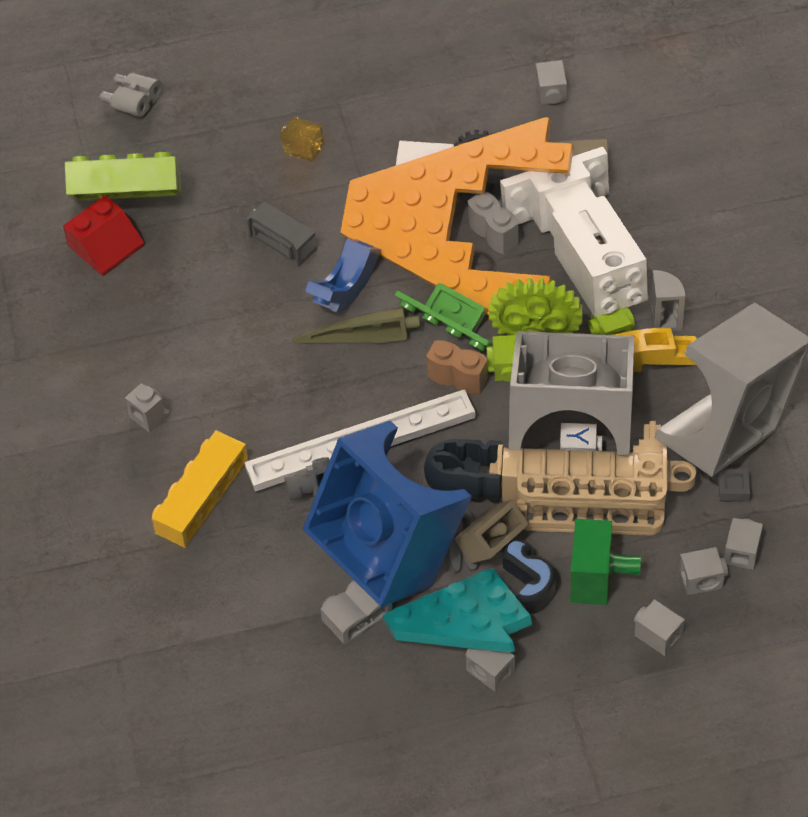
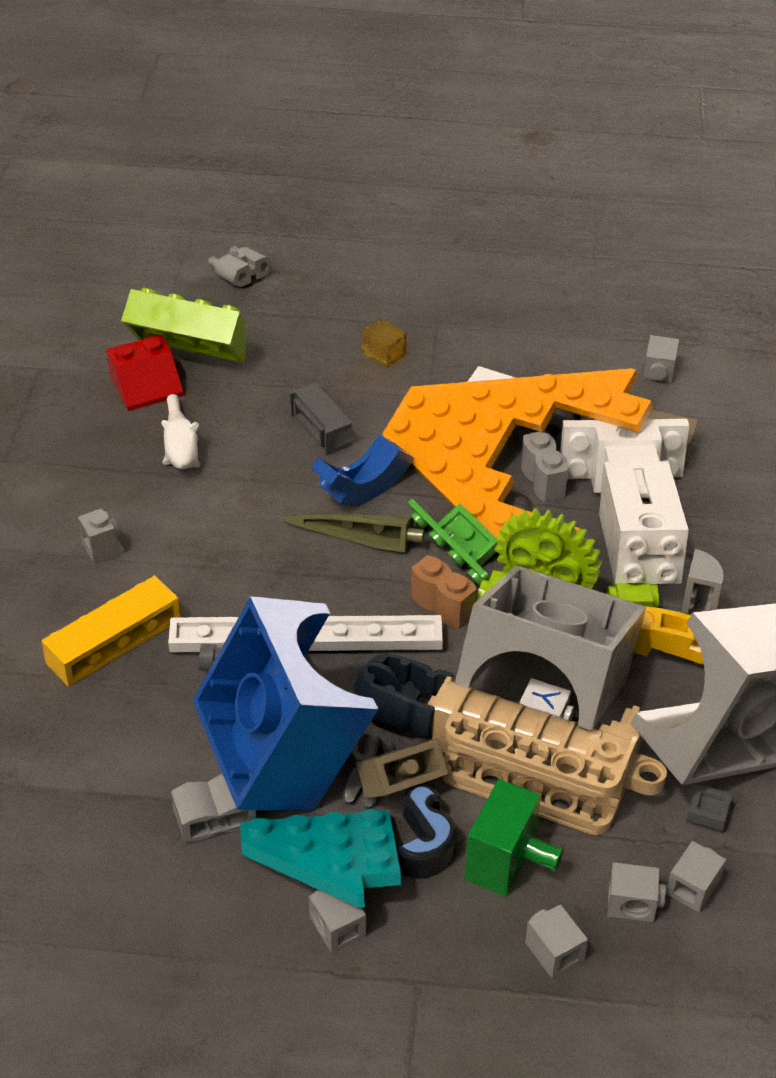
camera: 15 degrees right, 10 degrees down
none -> white piece [161,394,200,469]

